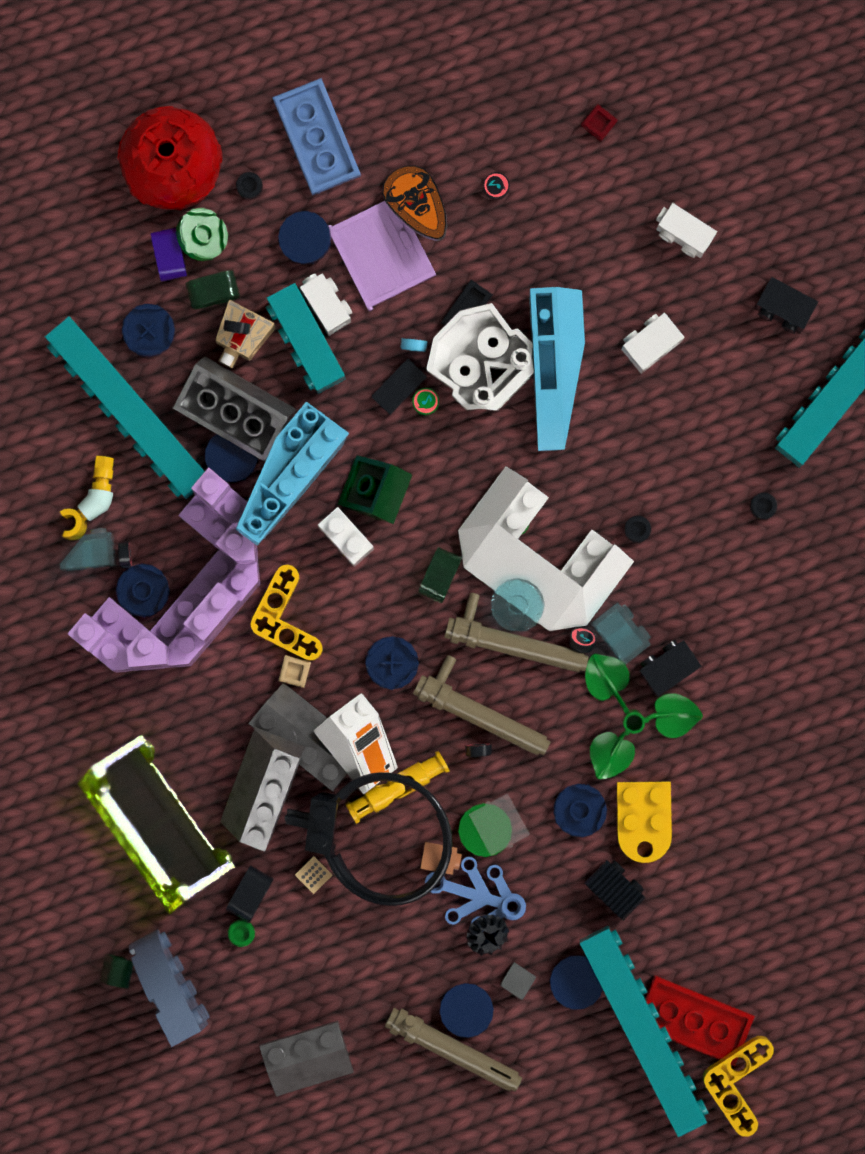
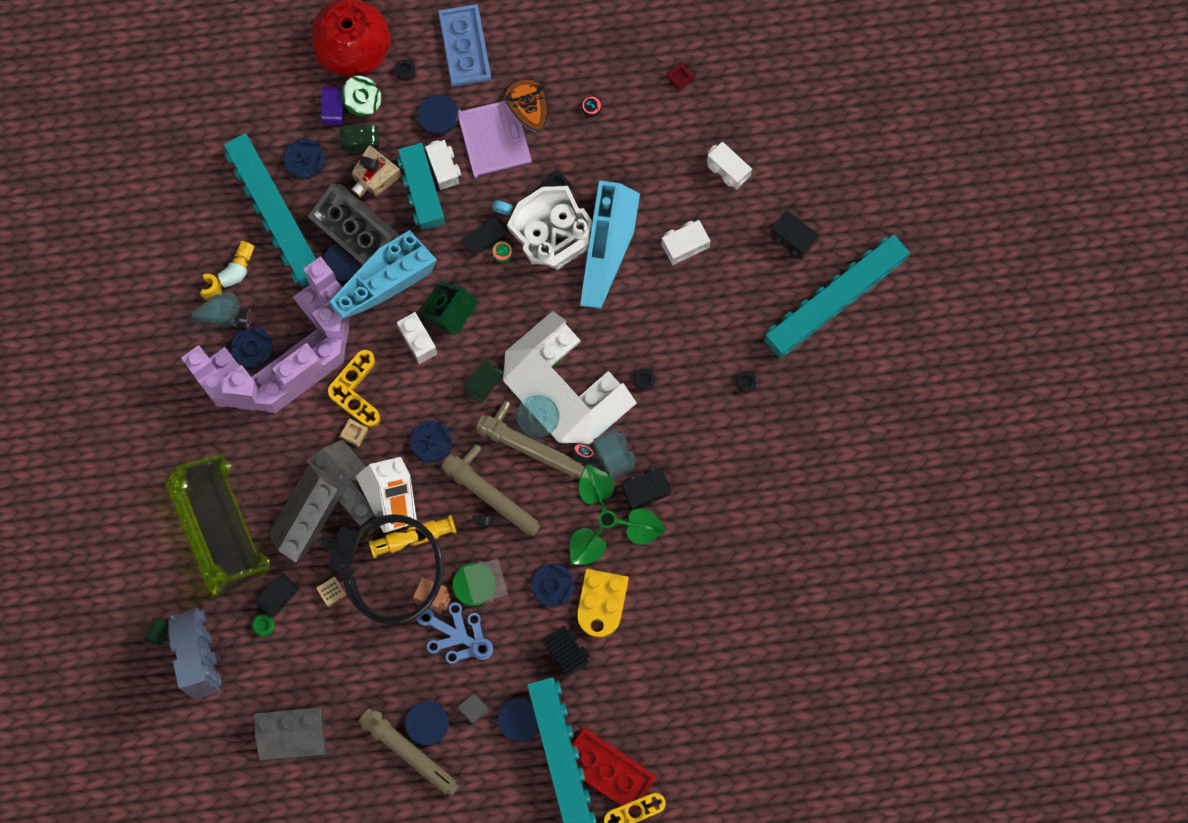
camera: 15 degrees right, 10 degrees down
black gear [467,915,509,956] -> none

